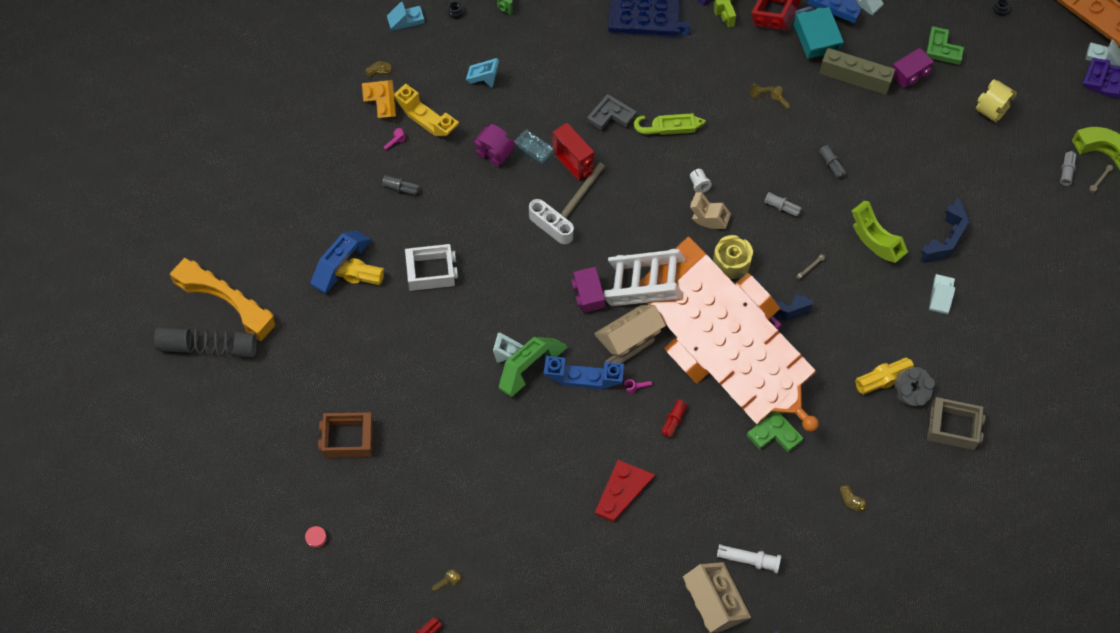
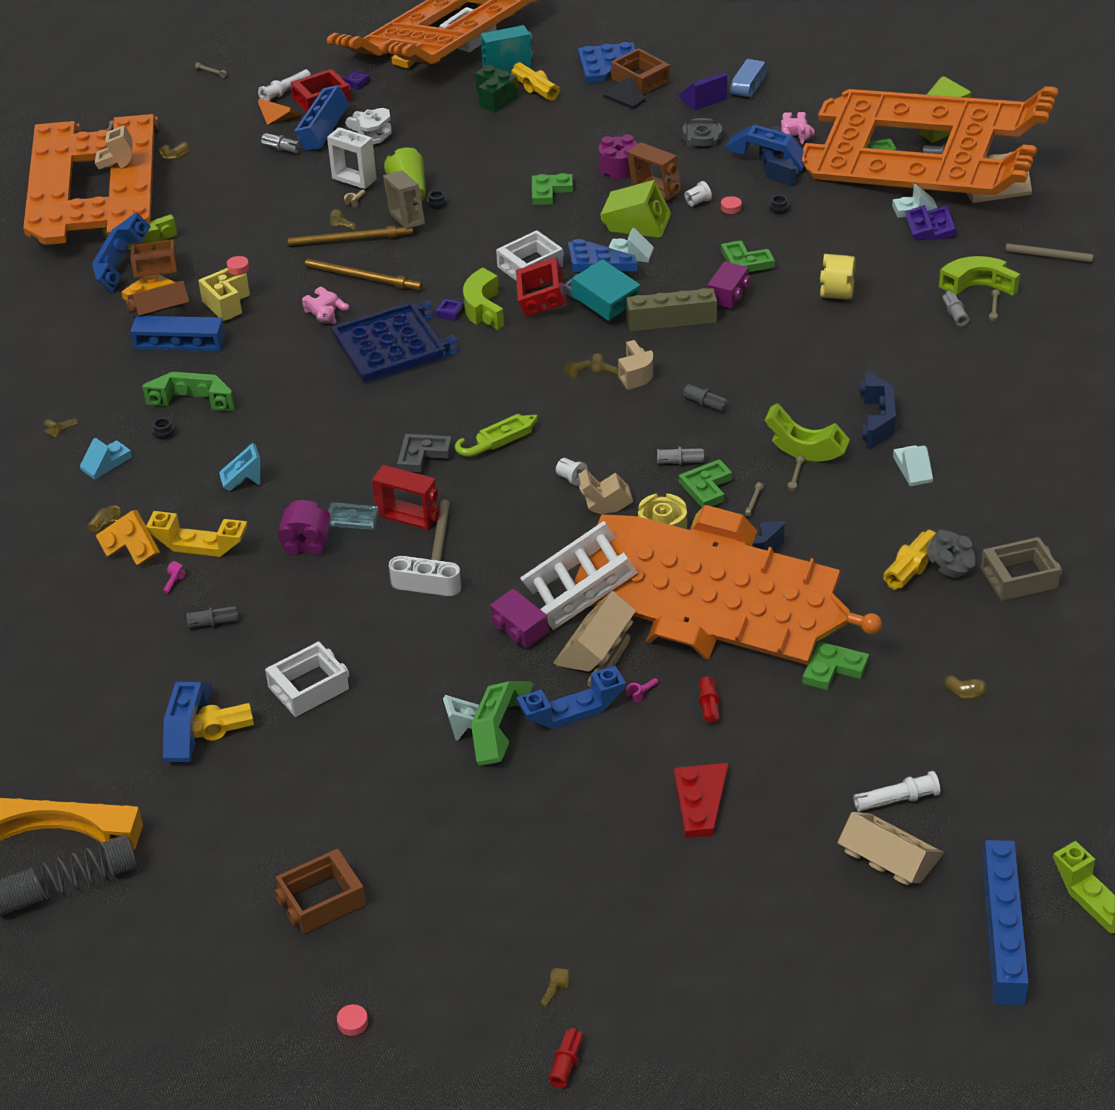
camera: 25 degrees left, 20 degrees down
none -> tan brick [618,340,654,390]
none -> bright green plate [679,459,732,507]
none -> dark tan hinge [788,455,805,492]

